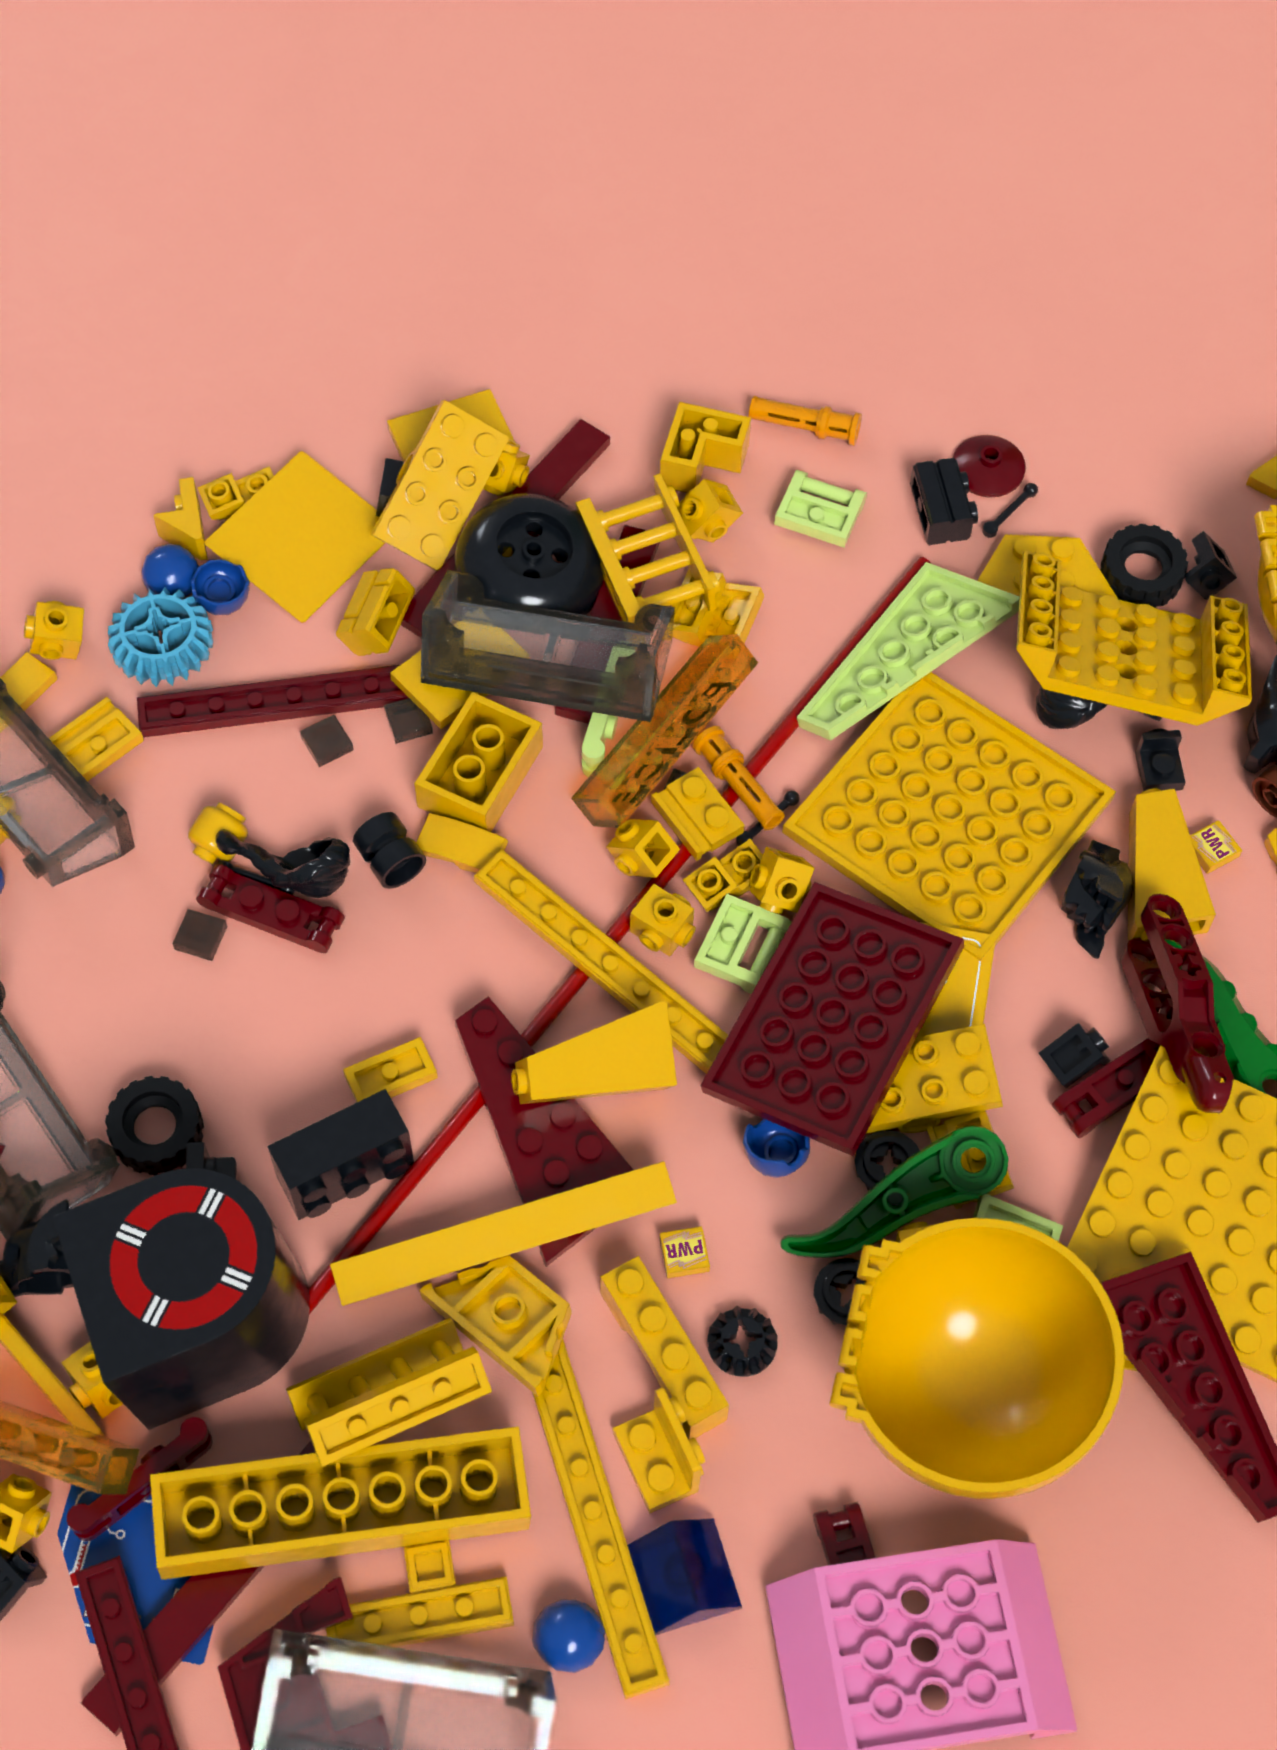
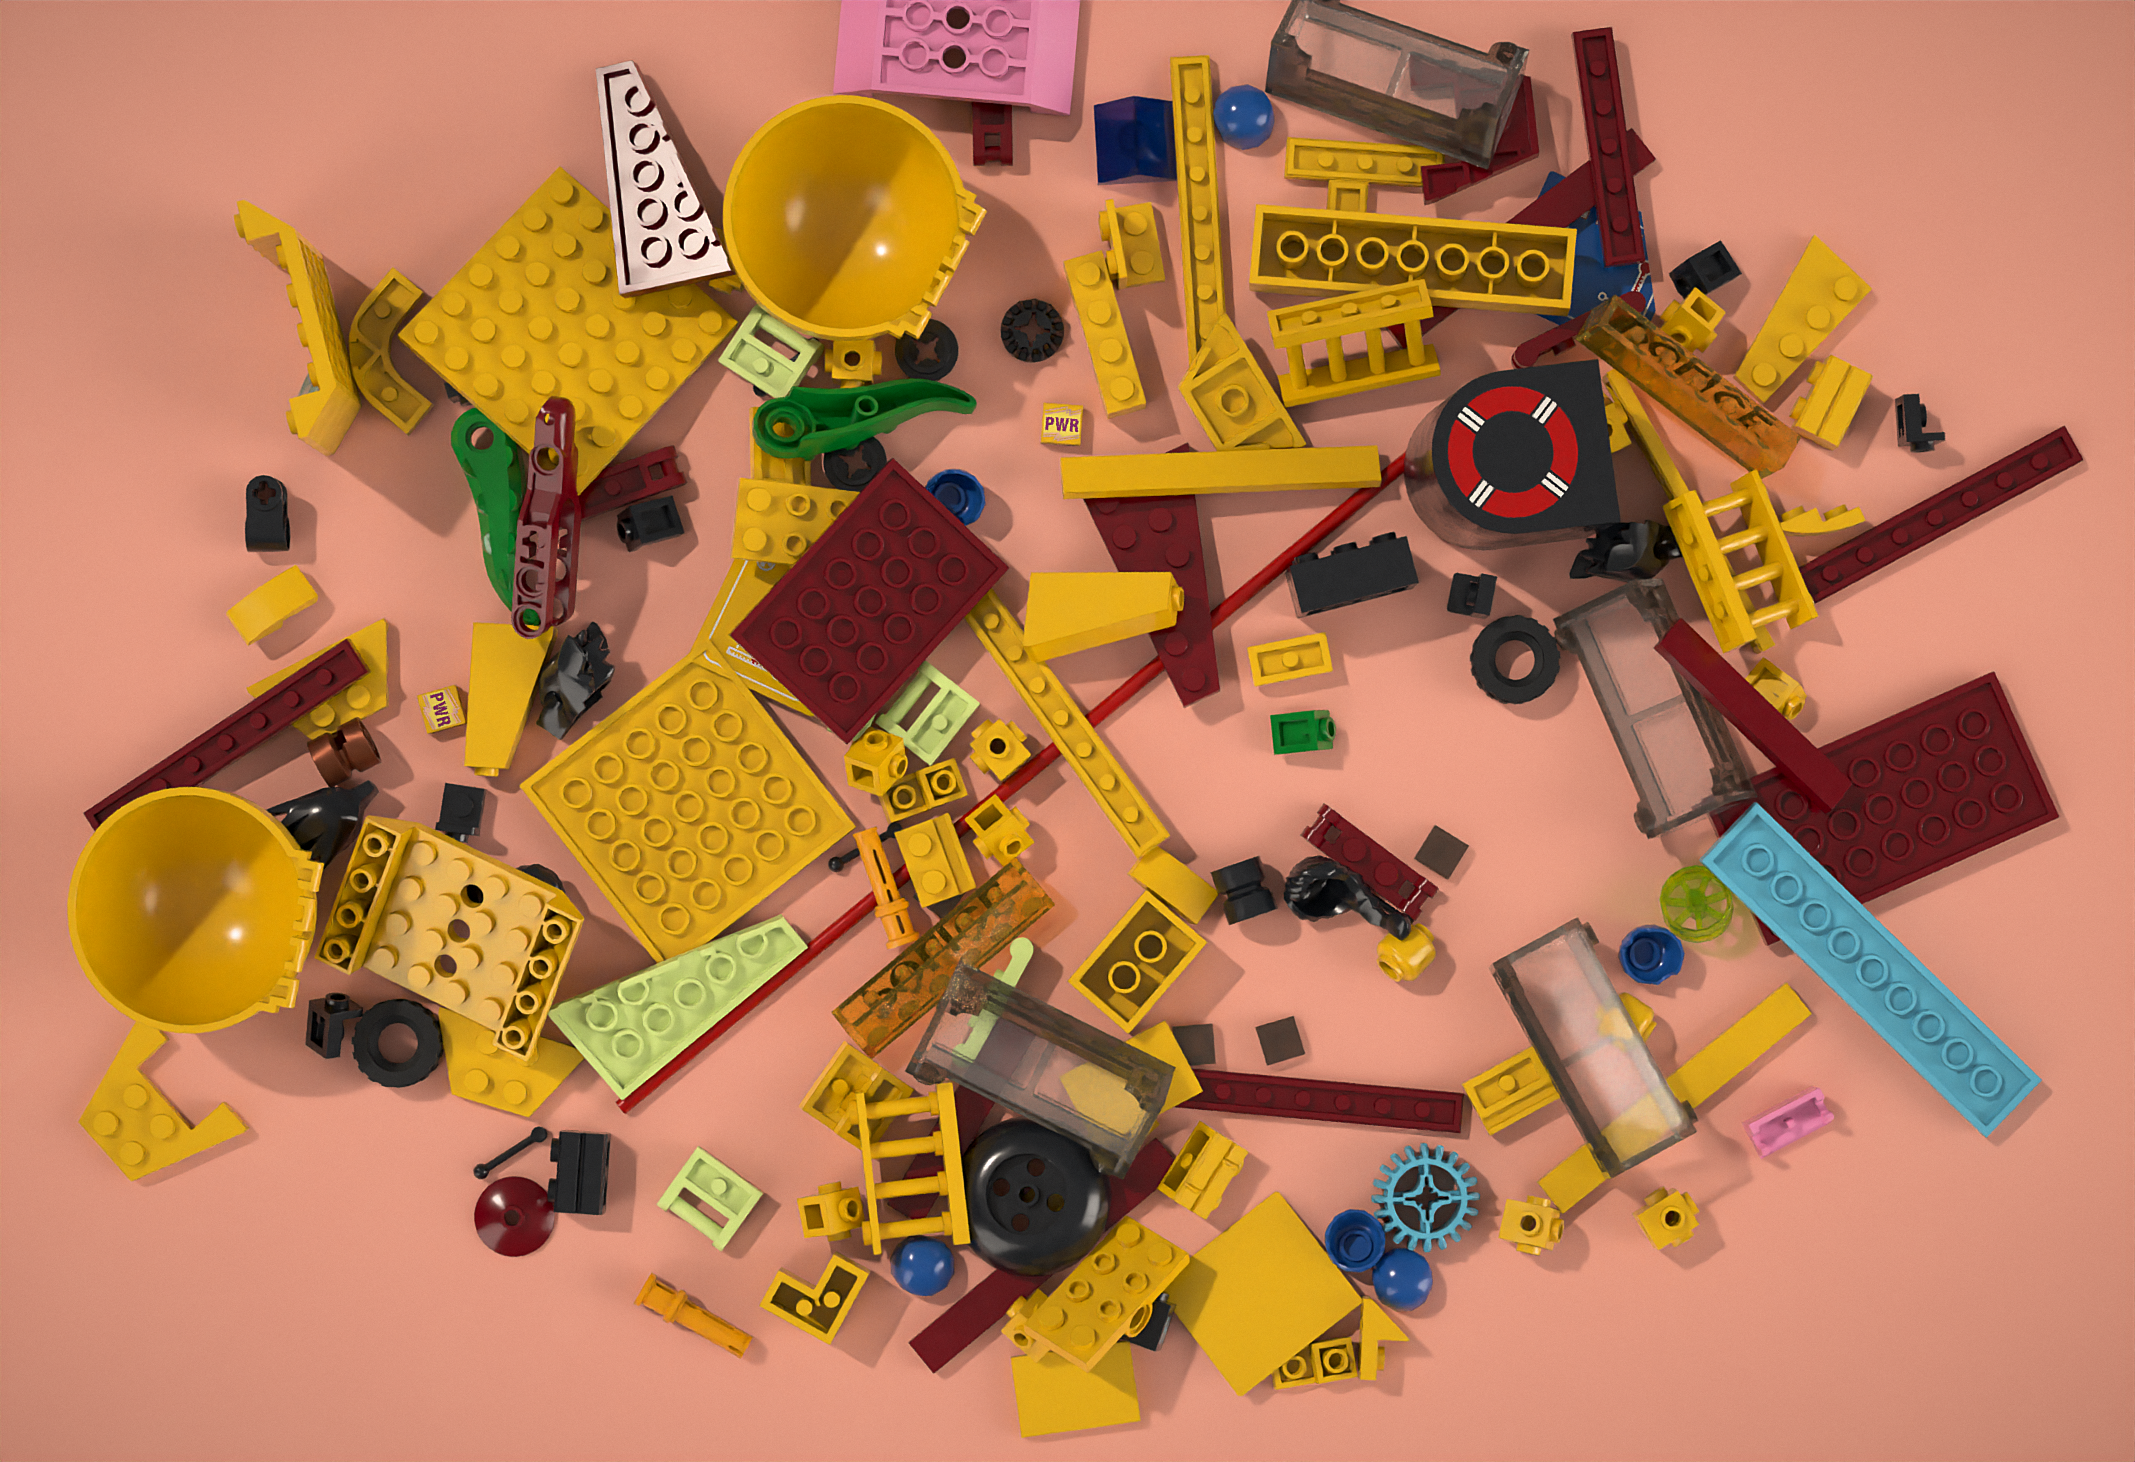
camera: 170 degrees left, 25 degrees up
none -> blue hair [890,1235,954,1296]
none -> green bracket [1270,710,1336,755]

